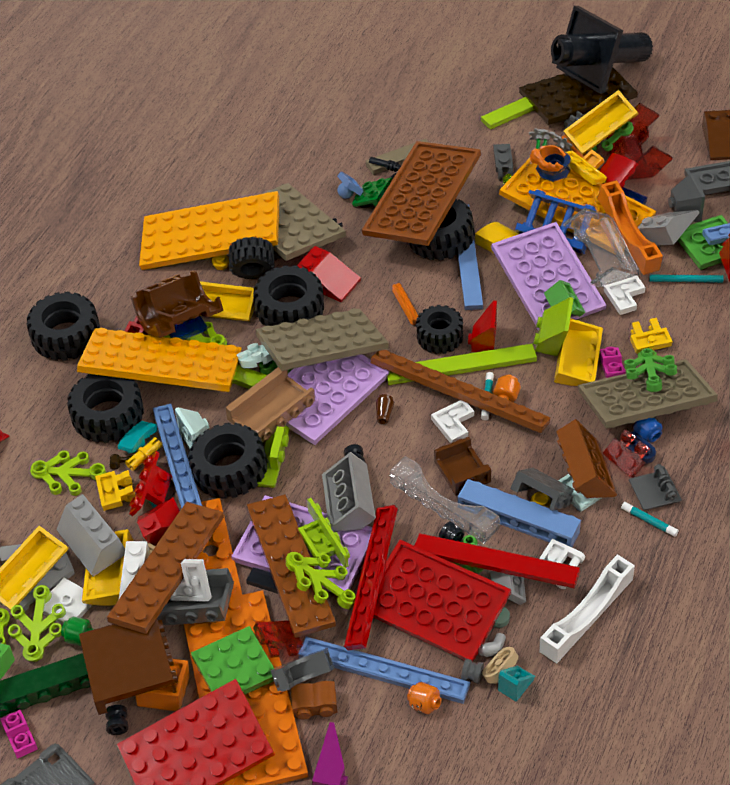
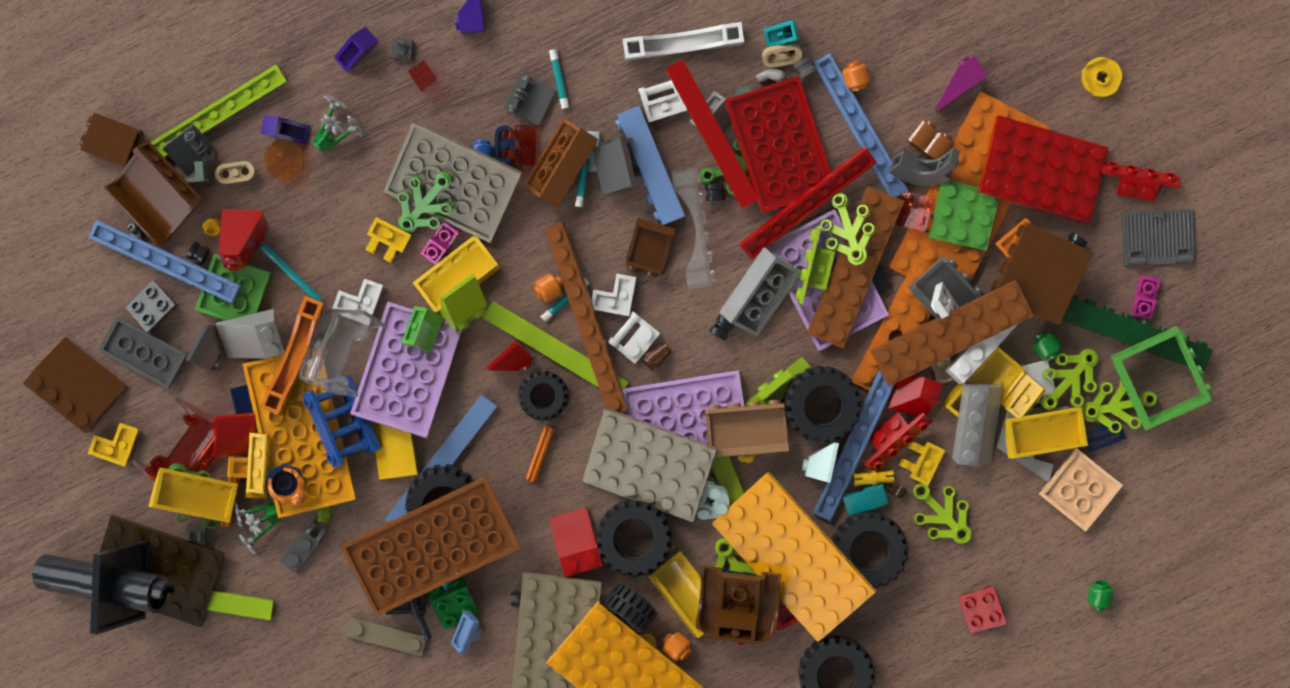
camera: 140 degrees left, 40 degrees up
none -> yellow plate [88,423,140,467]
none -> teal bar [575,153,591,208]
none -> white plate [608,311,660,364]
none -> orange head [662,632,692,661]
none -> yellow plate [1000,372,1046,417]

